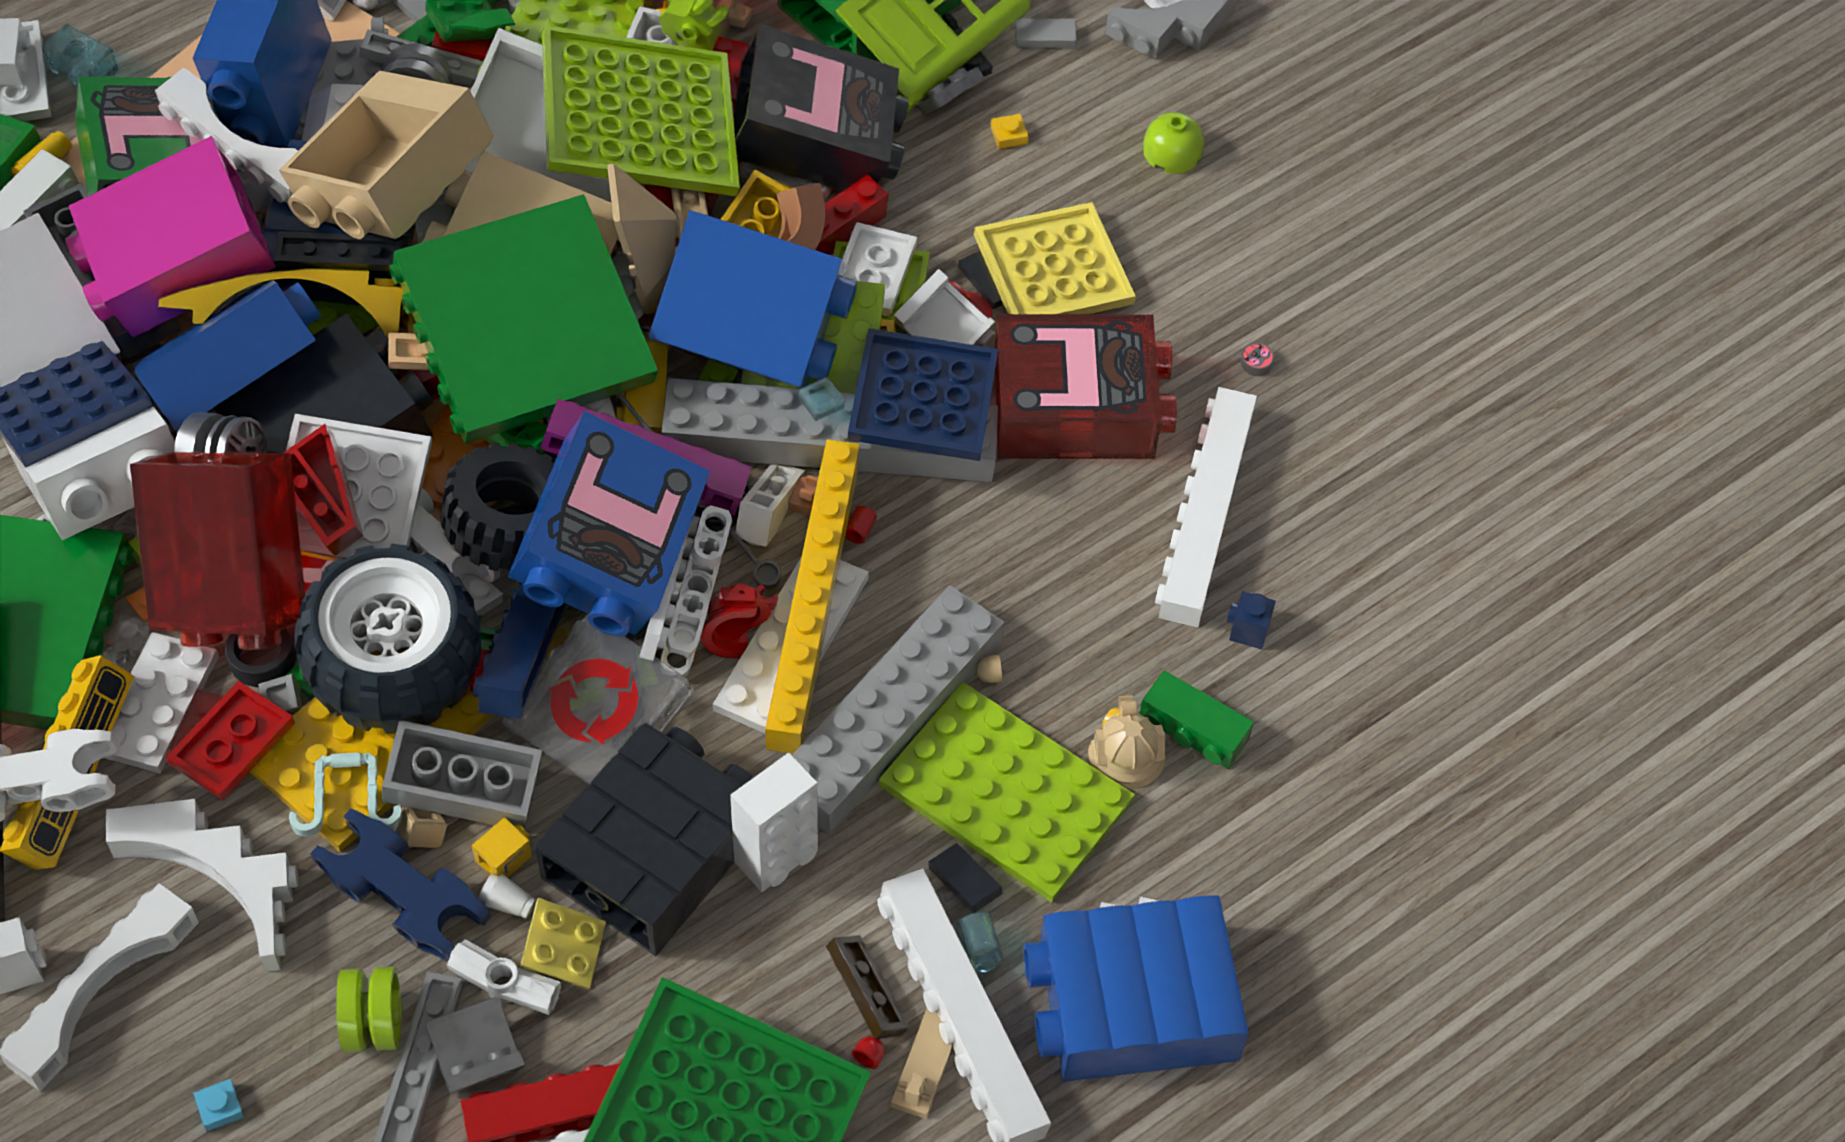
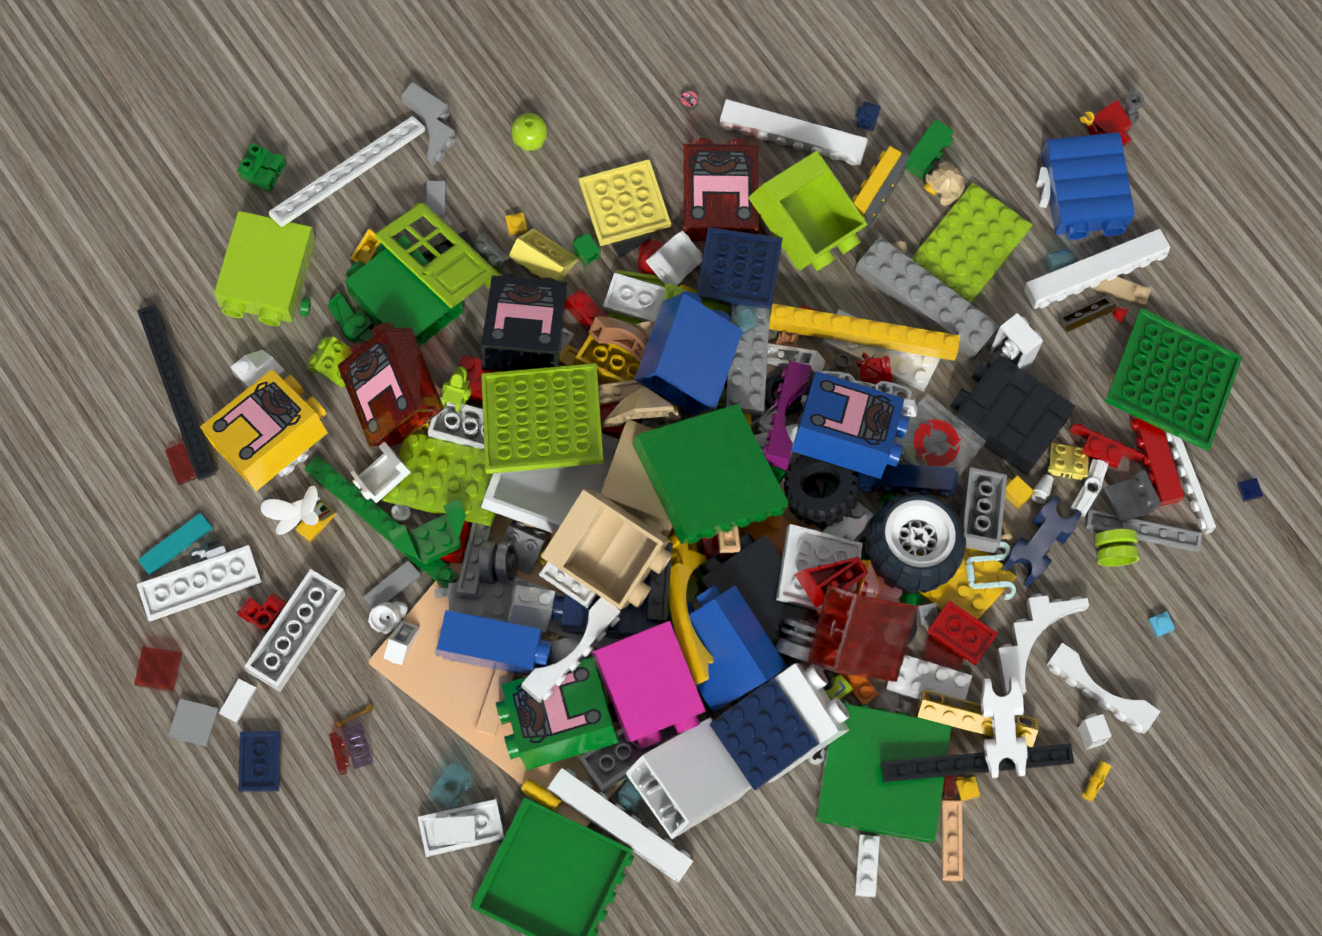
camera: 90 degrees left, 15 degrees up
black tile [928,843,1002,913] -> none
none -> light yellow slope [509,228,579,282]
none -> green brick [572,233,600,266]
none -> lime brick [748,151,868,272]
none -> piece [852,146,909,230]
none -> red bracket [1070,423,1144,469]
none -> red torso [1080,90,1144,146]

